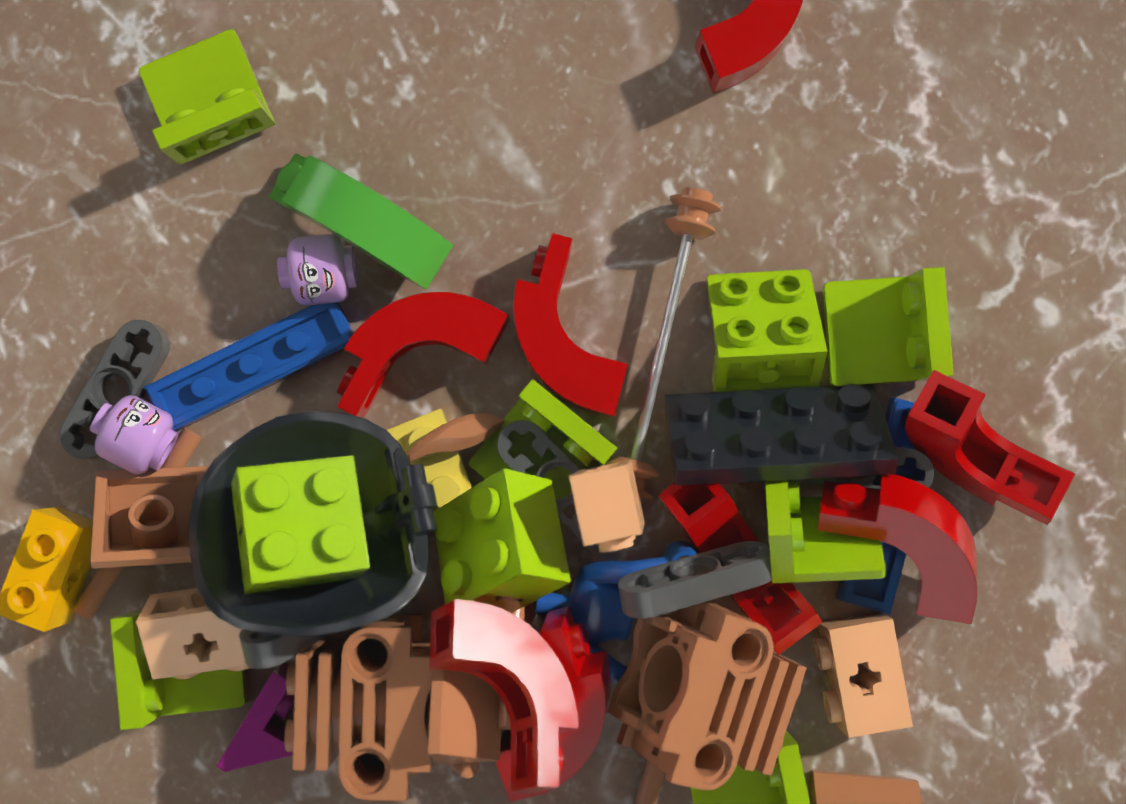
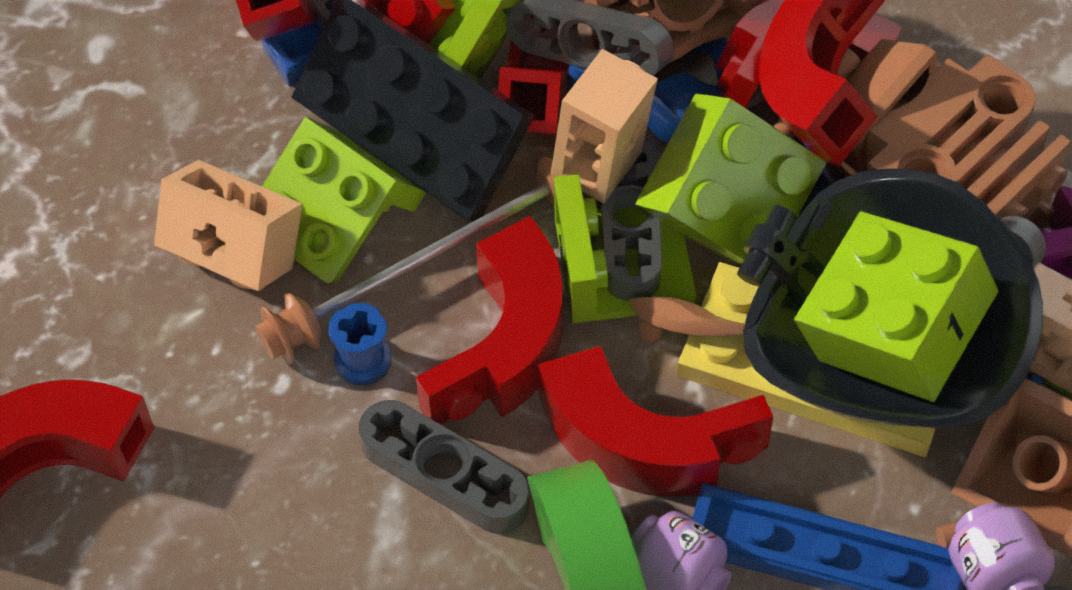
camera: 130 degrees left, 30 degrees down
lime bracket [822,267,954,386] -> none
none -> light nougat brick [154,160,302,291]
none -> blue bush [328,303,392,385]
none -> dark grey beam [359,400,529,533]

